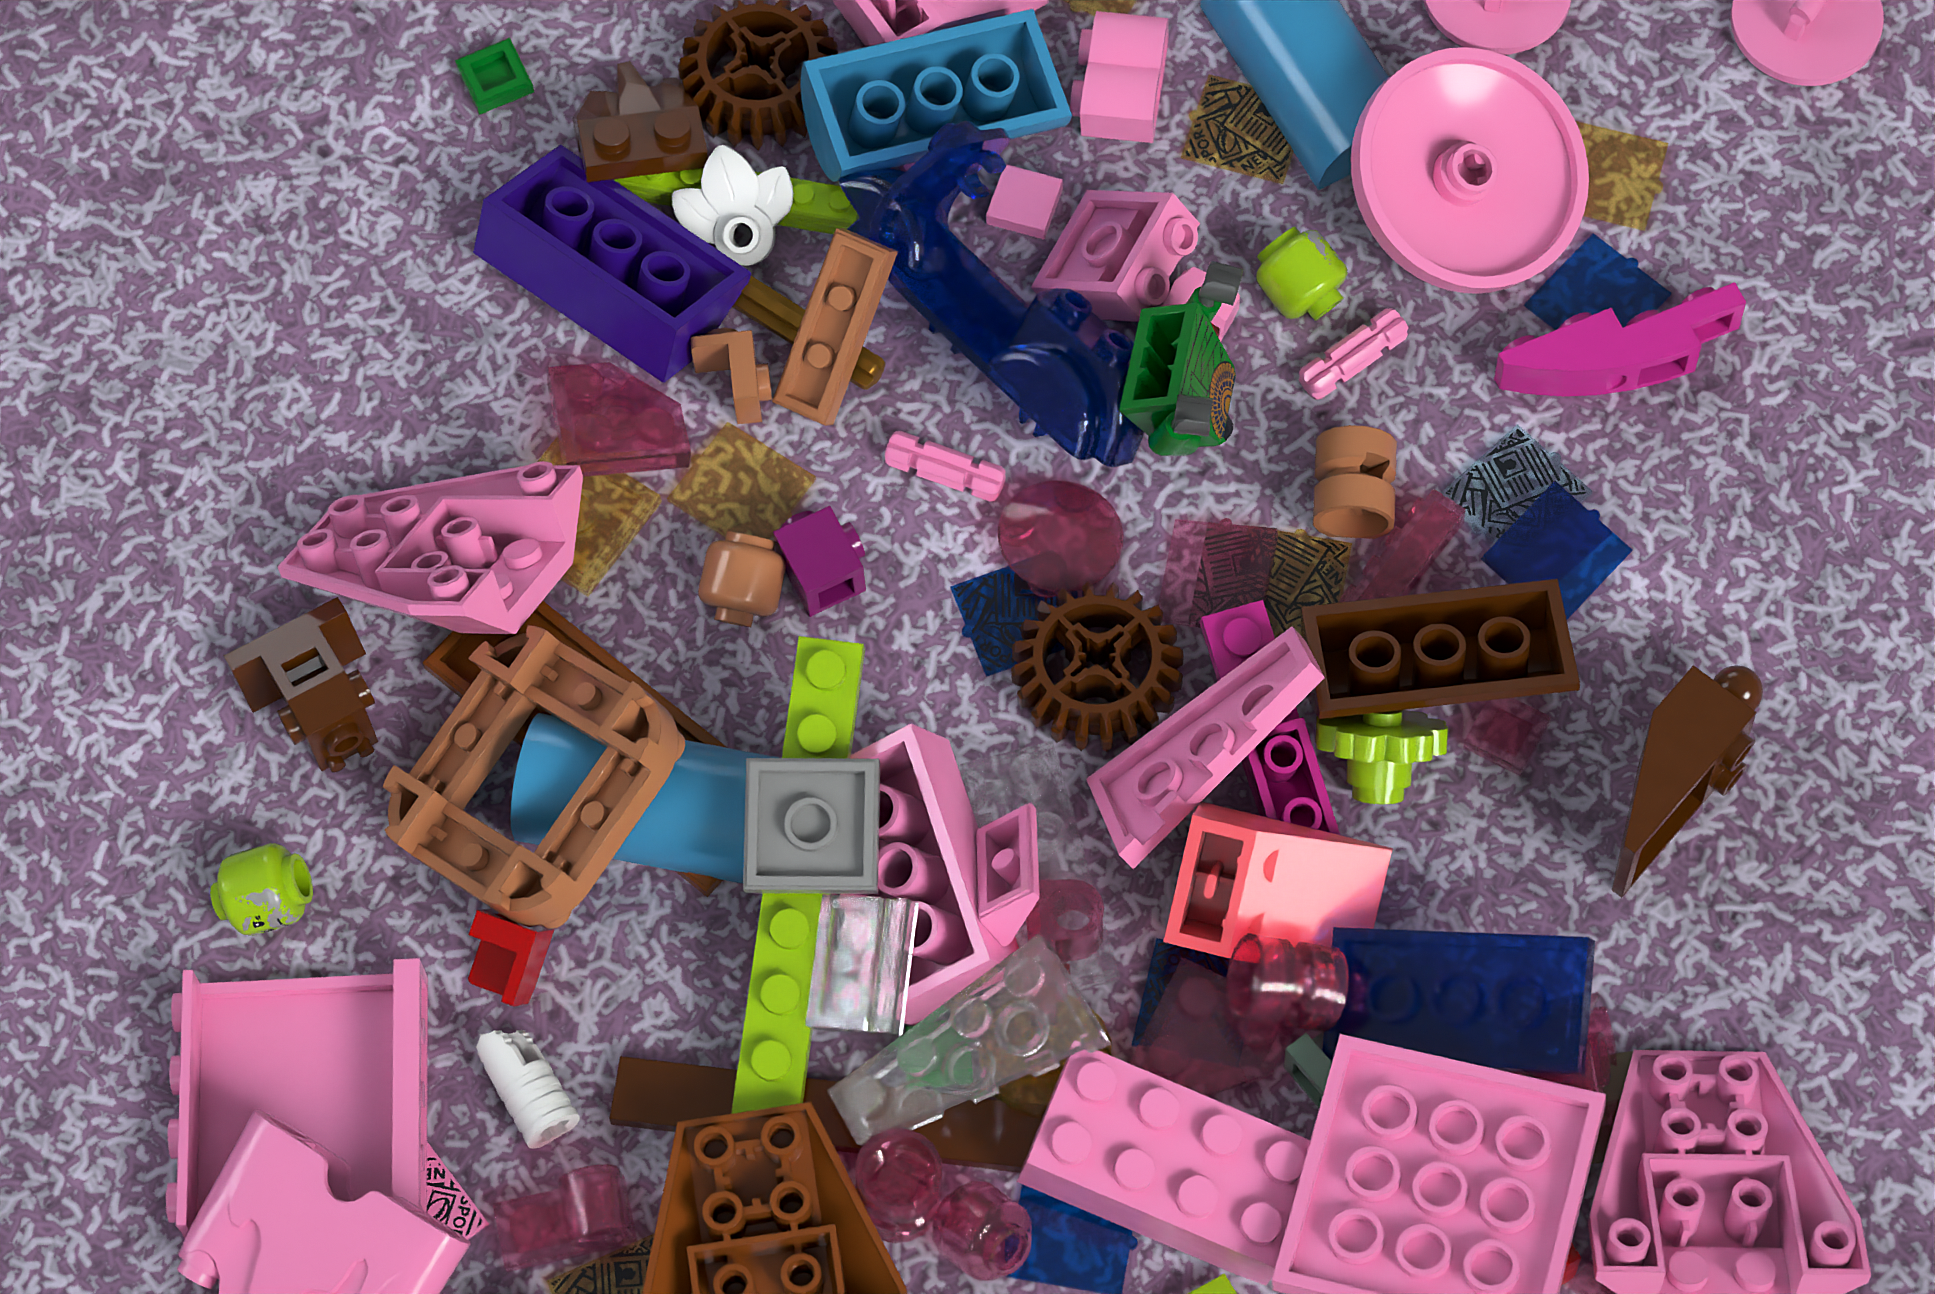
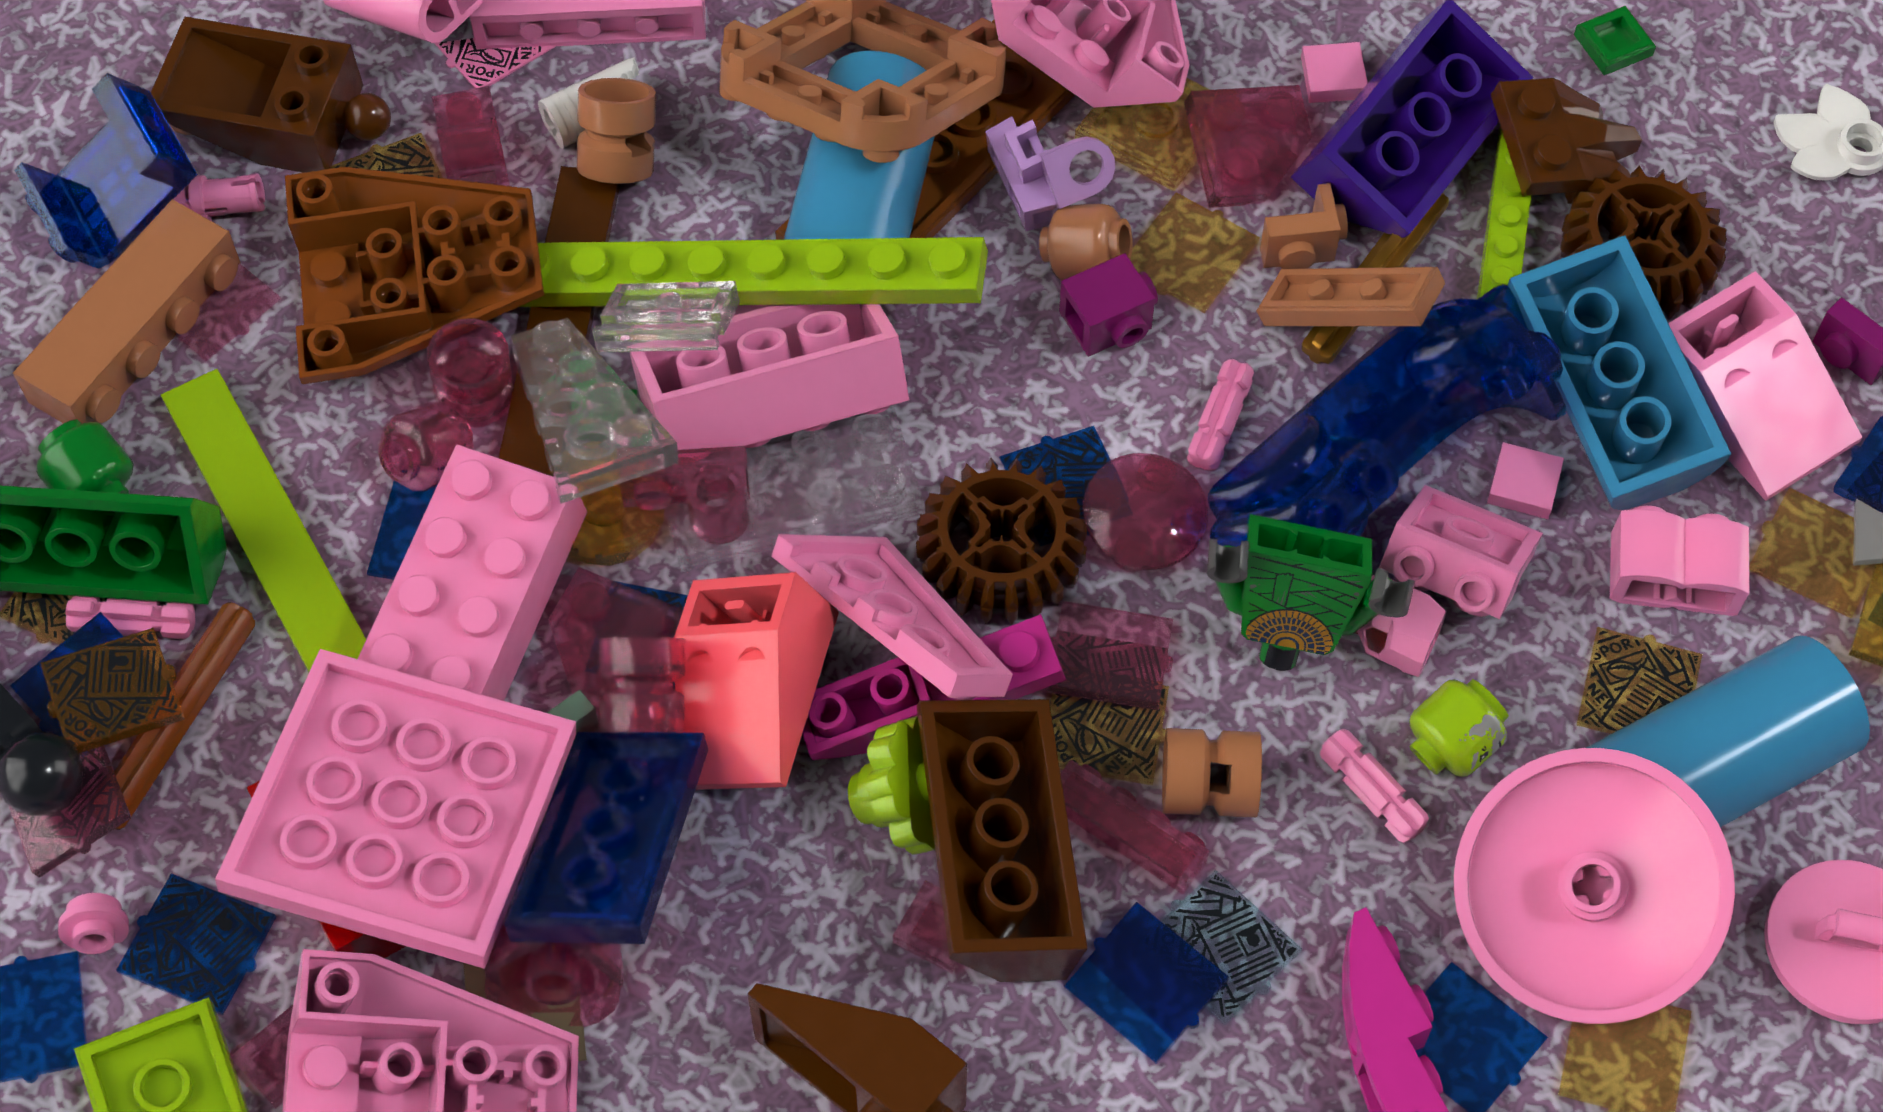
camera: 85 degrees right, 5 degrees down
red panel [468,908,555,1007] -> none
white plate [672,145,794,266] -> none
light grey tile [743,758,880,894] -> none
bright pink slope [976,803,1040,947] -> none
none -> nougat wheel [577,78,656,184]
none -> lavender piece [985,116,1115,231]
none -> bright pink tile [1301,42,1368,103]

